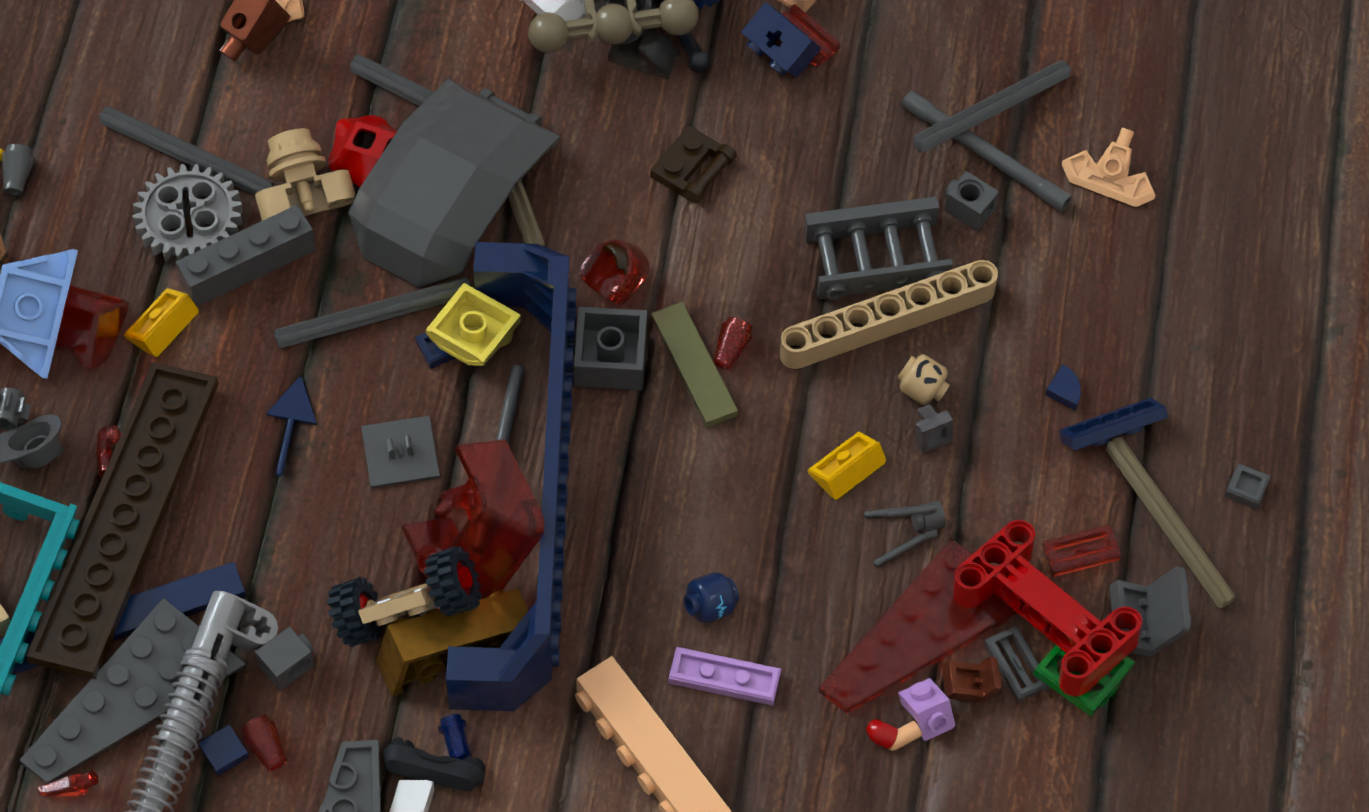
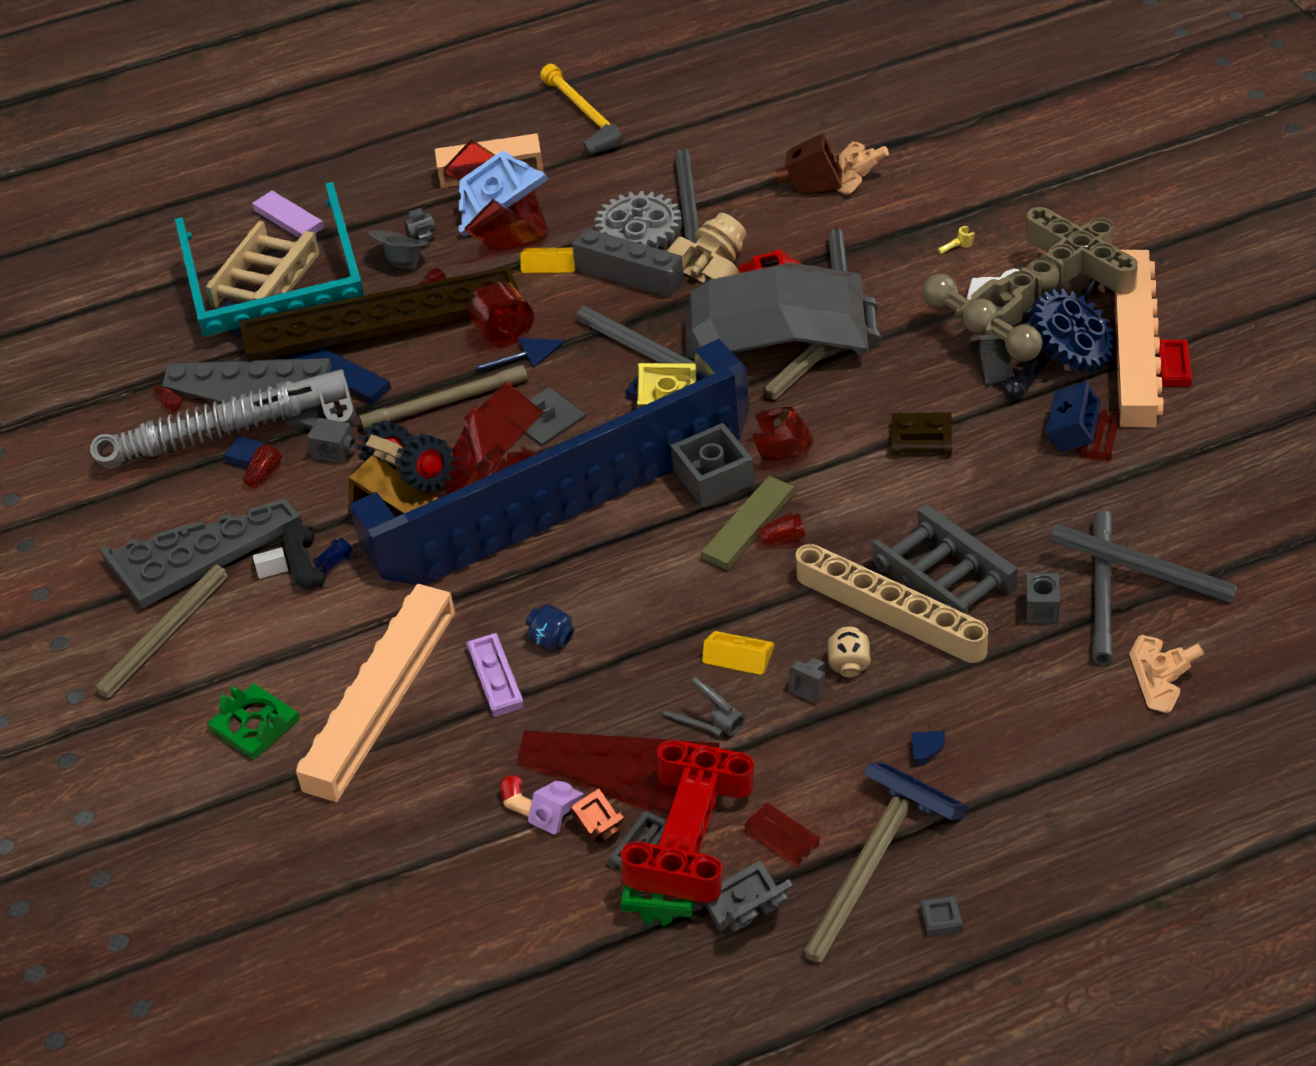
camera: 65 degrees right, 15 degrees down
none -> dark tan piece [359,364,528,432]
none -> clear red brick [469,282,534,348]

